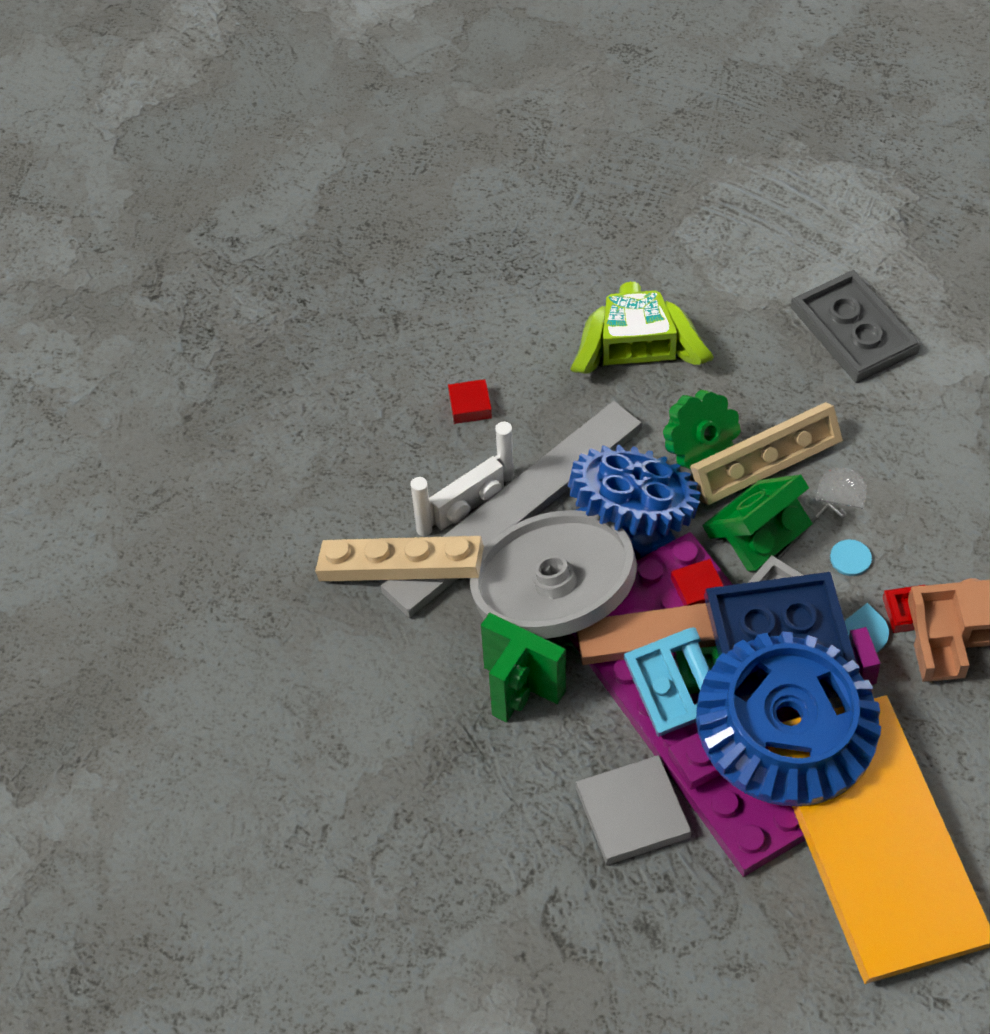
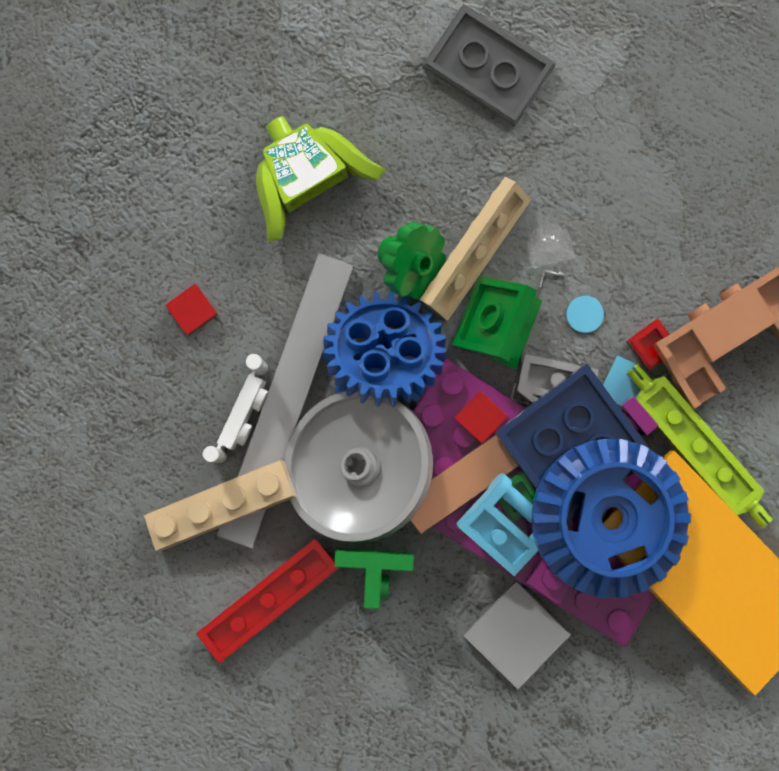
camera: 25 degrees left, 30 degrees up
none -> red plate [196,538,339,663]
none -> lime plate [626,364,773,529]

